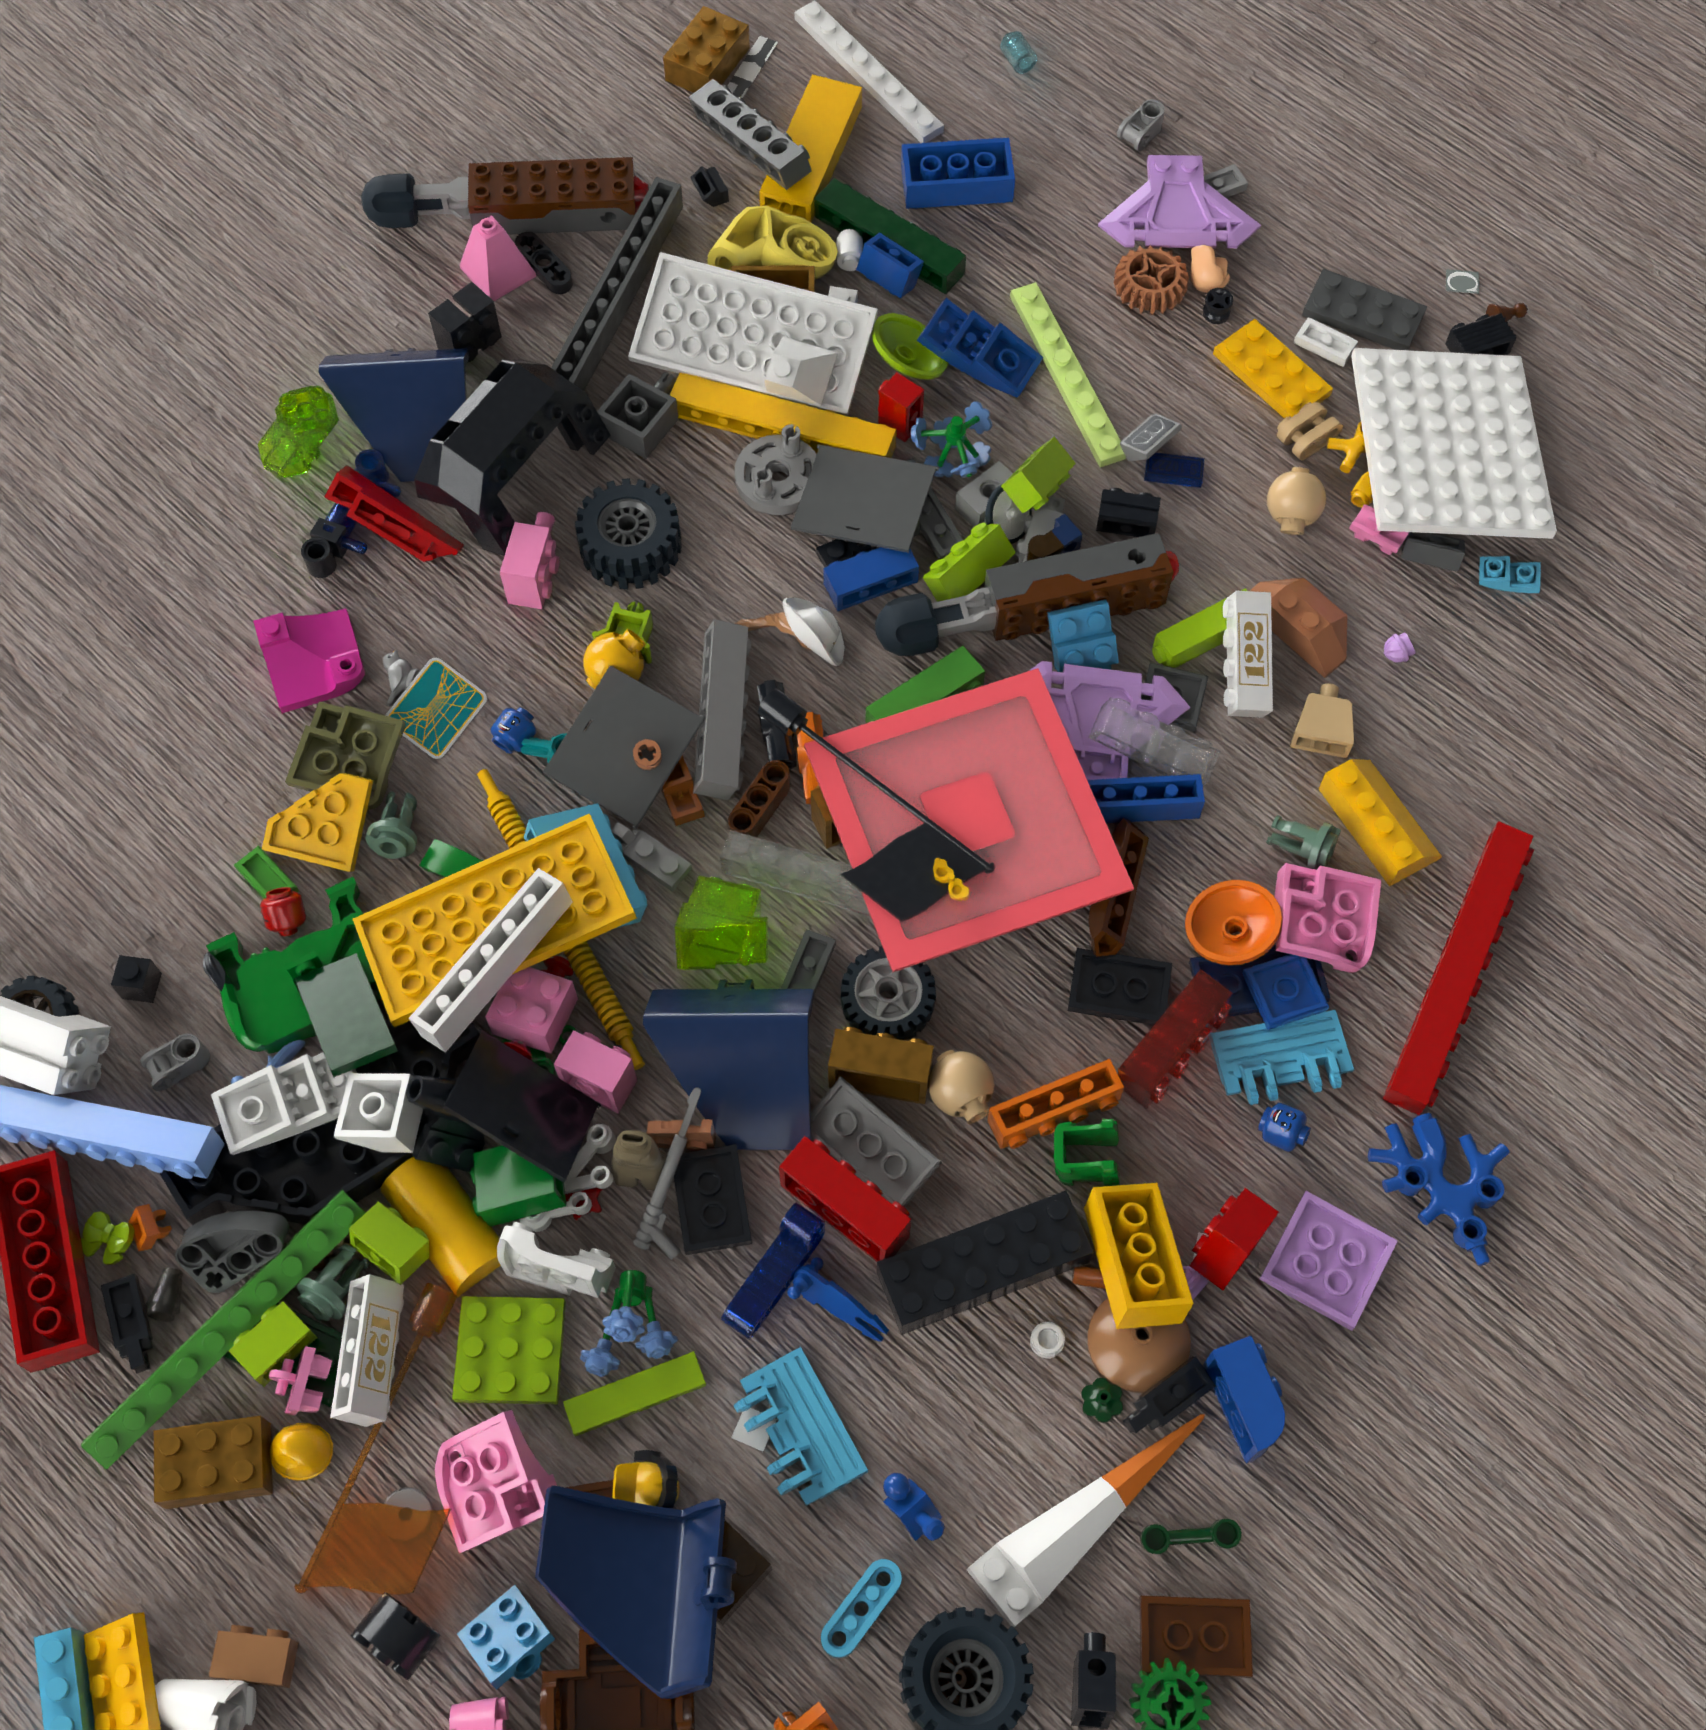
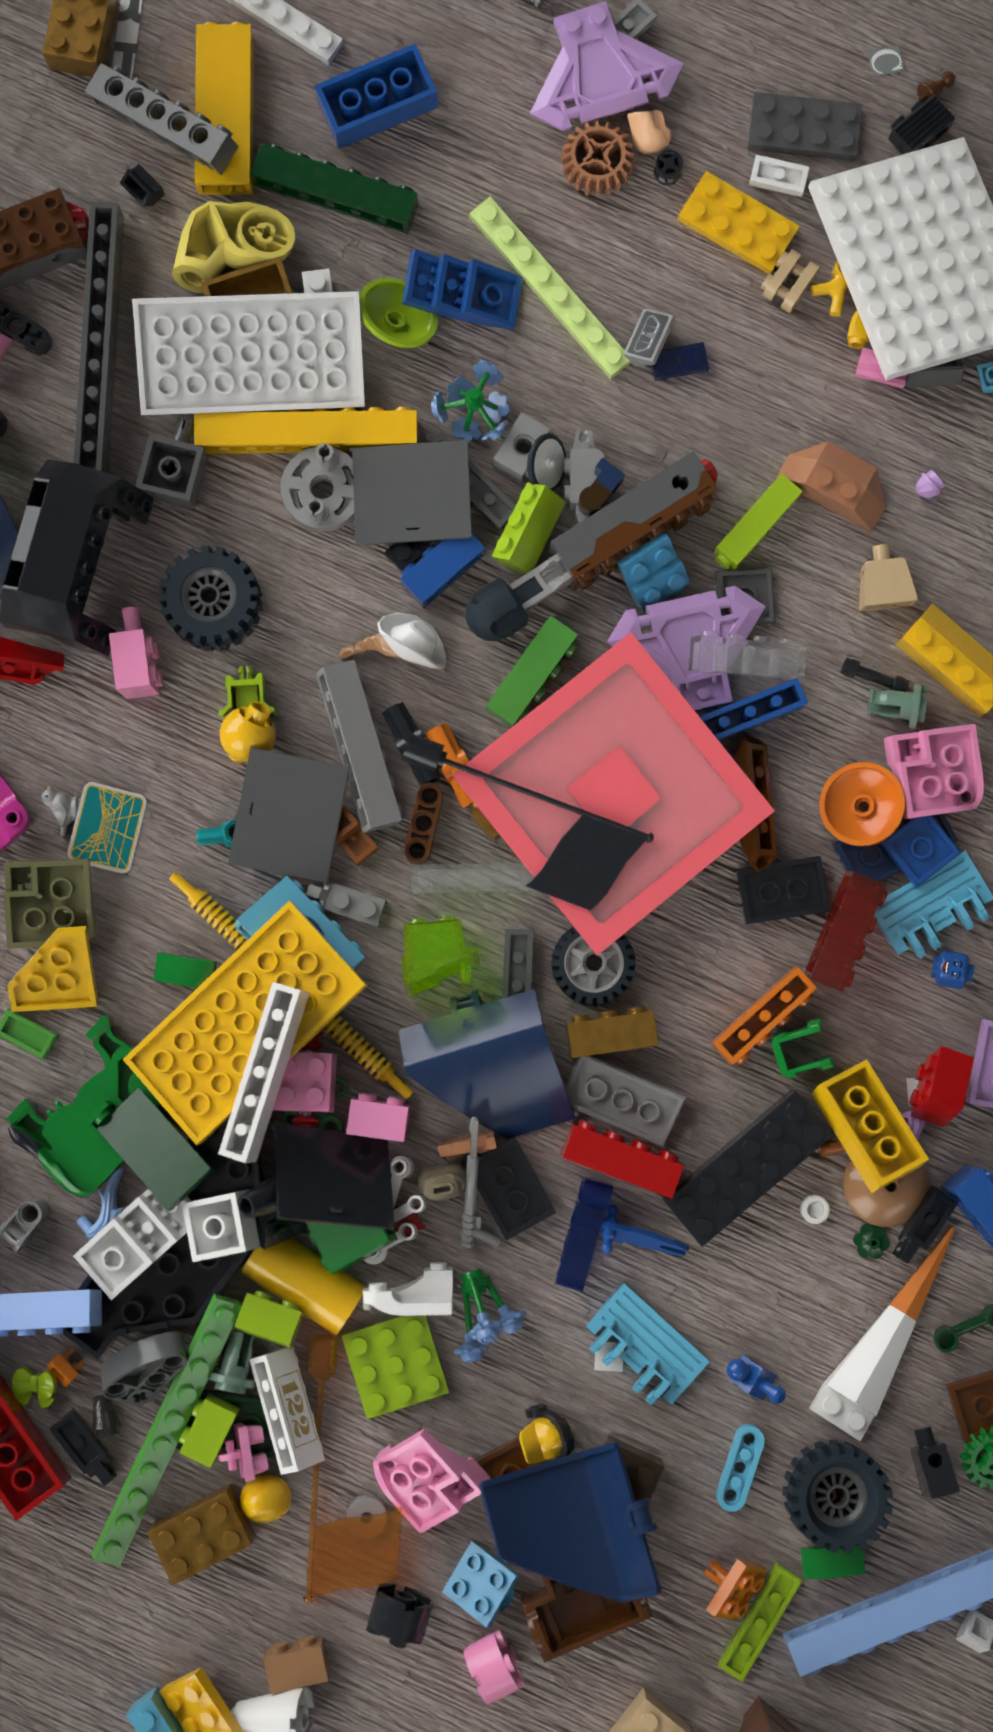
camera: 20 degrees left, 20 degrees up
red head [260,887,306,936] -> none
sand green piece [365,791,417,859] -> none
blue head [490,707,537,754] -> none
lime tile [563,1351,706,1437] -> none
nougat bush [633,739,662,770] -> none
white slope [764,337,838,407] -> none
white brick [836,229,863,271] -> none
blue brick [856,232,924,299] -> none
red brick [878,372,924,442] -> none
tan brick [928,1050,994,1124] -> none
yellow piece [933,857,970,901] -> none
lime brick [1001,436,1076,513] -> none
black brick [1096,488,1161,537] -> none
white brick [1223,590,1273,718] -> none
tan brick [1267,467,1326,535] -> none
none -> black bar [840,657,910,692]

